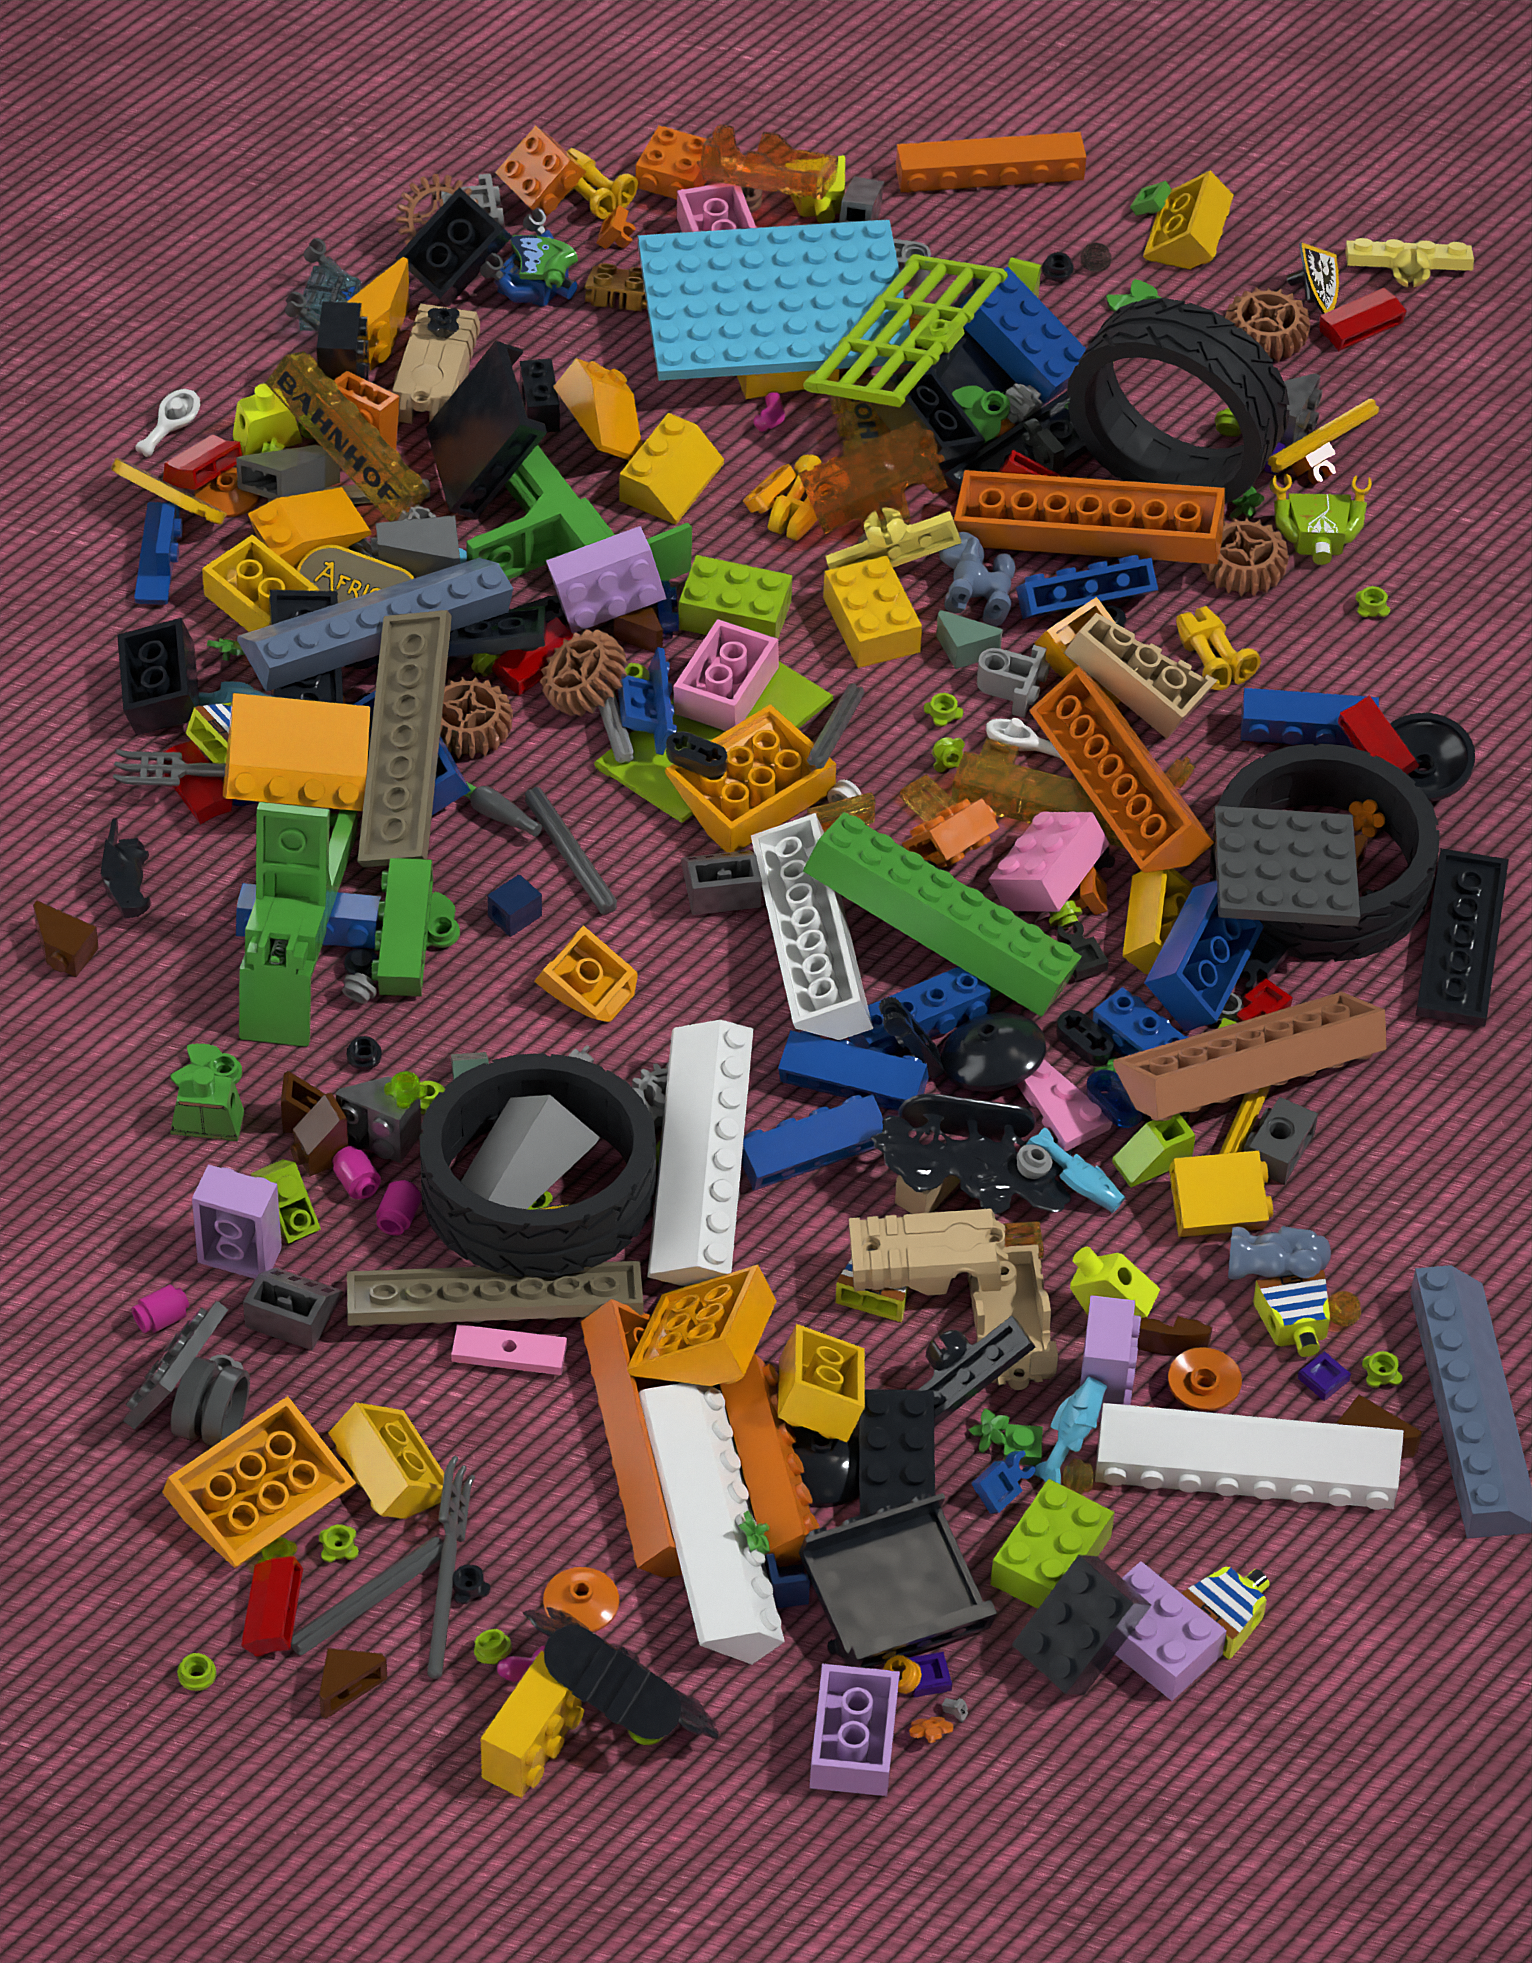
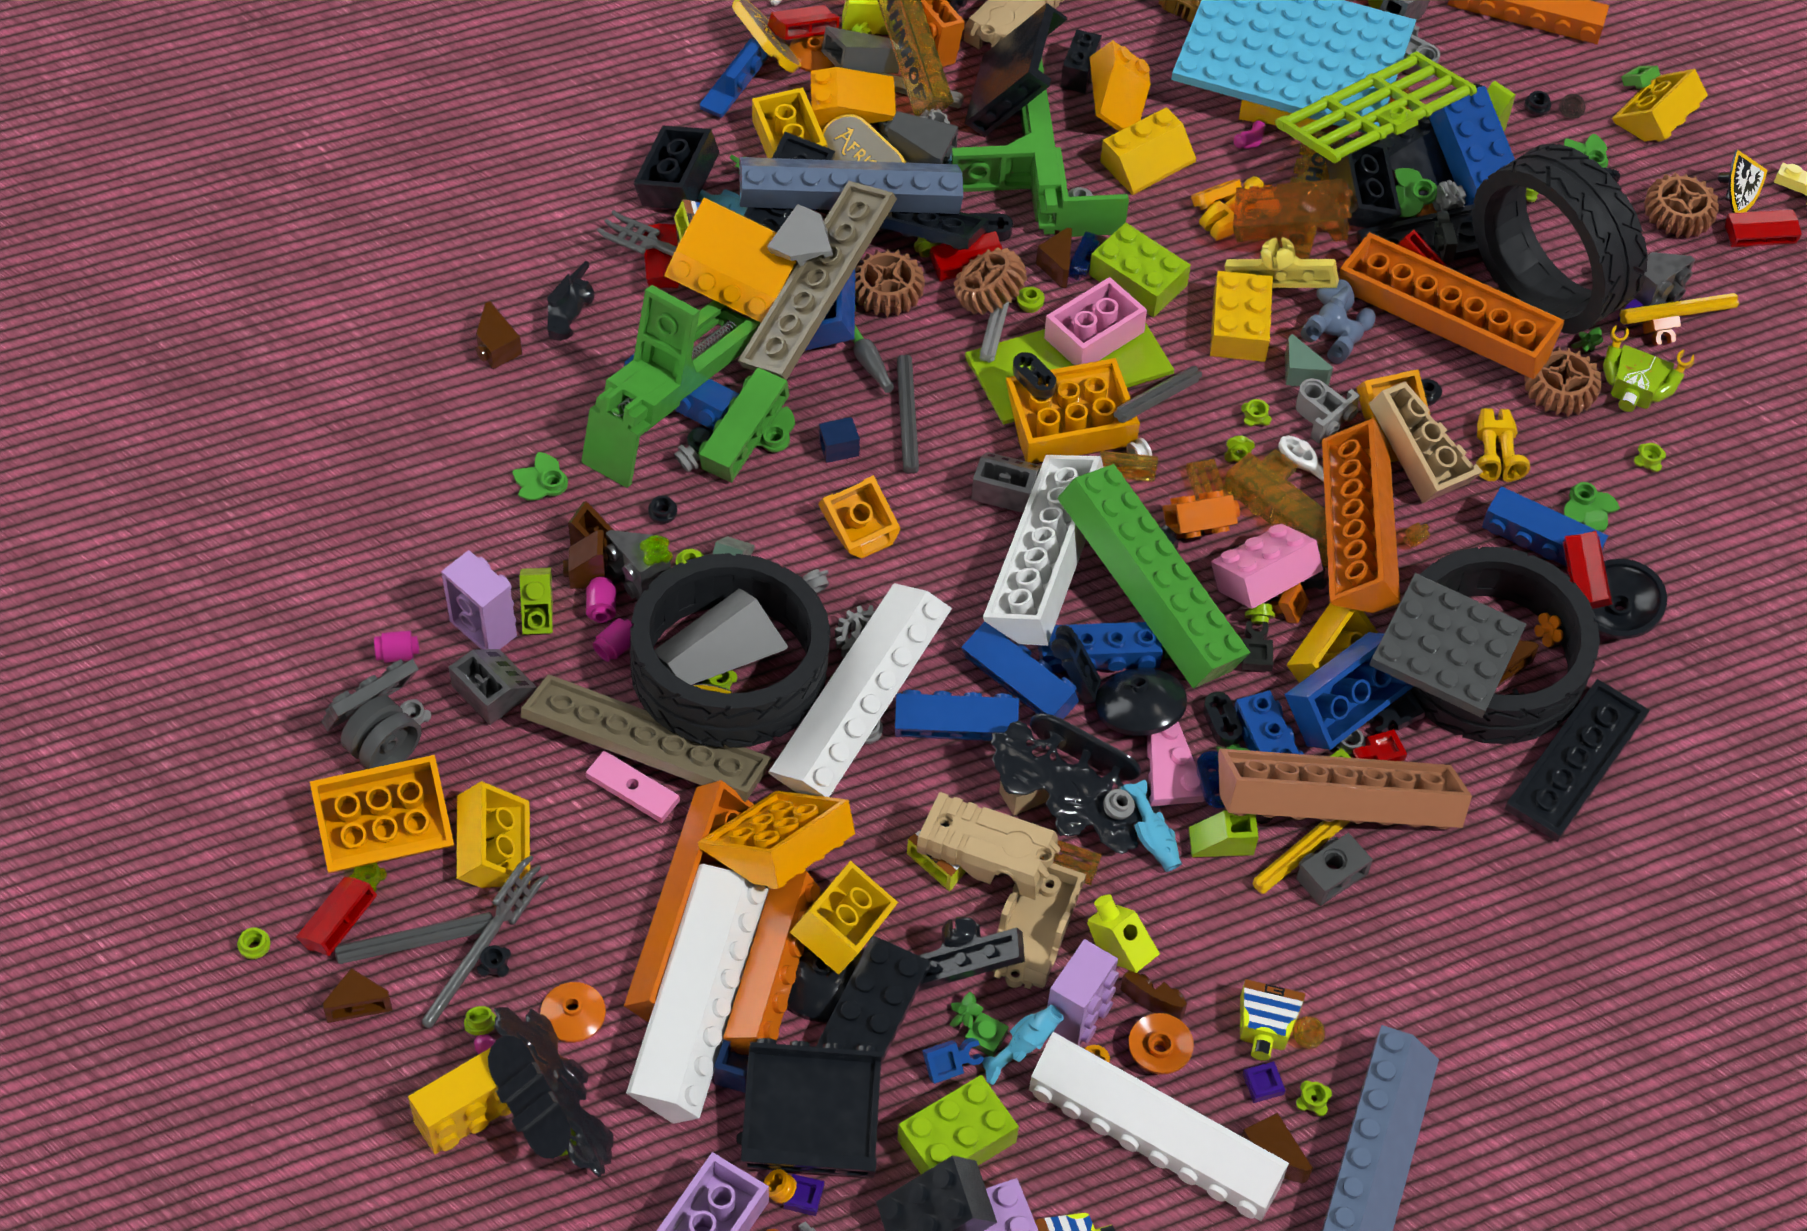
camera: 25 degrees right, 5 degrees up
bright green torso [171,1067,244,1141] -> none
lime plate [319,1524,359,1563] -> none
lavender brick [546,526,667,633] -> none
blue bracket [618,647,677,755] -> none
bright green plant [738,1510,770,1554] -> none
blue brick [1016,555,1158,620] -> none
clear yellow plate [1063,1459,1093,1495] -> none
yellow brick [1169,1151,1273,1237] -> none
sand blue animal [1228,1226,1331,1280] -> none
none -> light grey slope [767,204,833,266]
none -> bright green plate [1564,482,1620,532]

